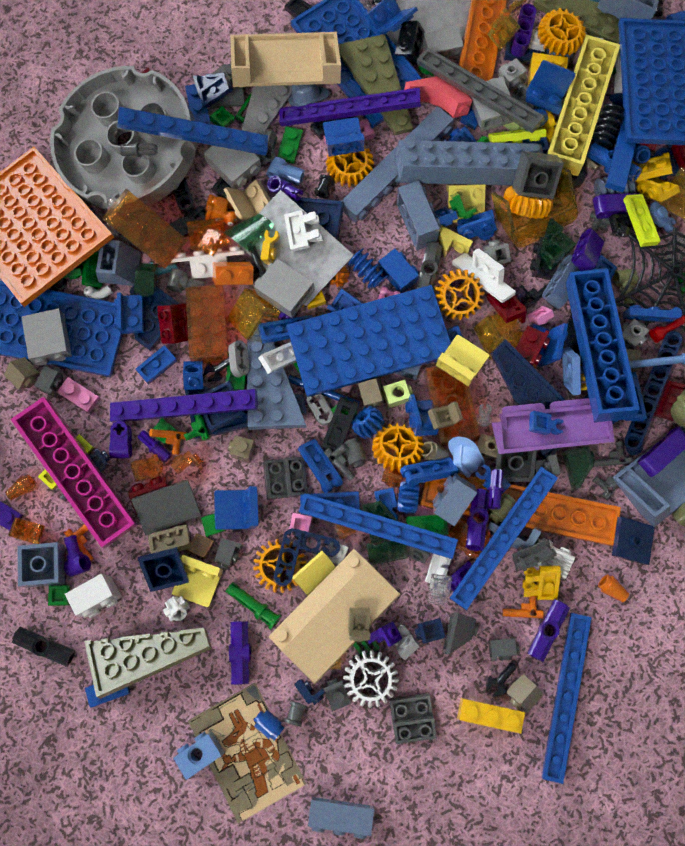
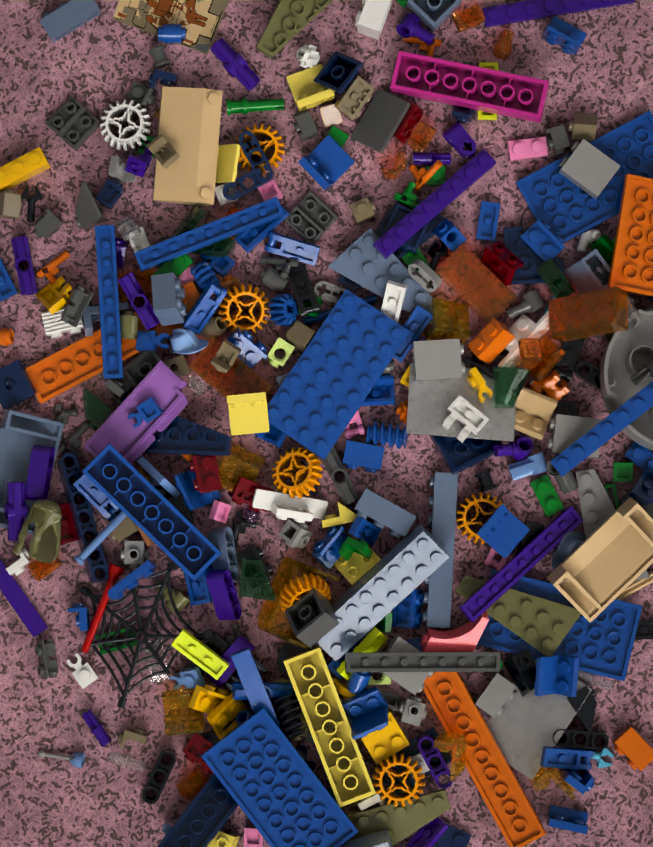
camera: 140 degrees right, 10 degrees up
dark purple axle [488,469,504,510] -> none

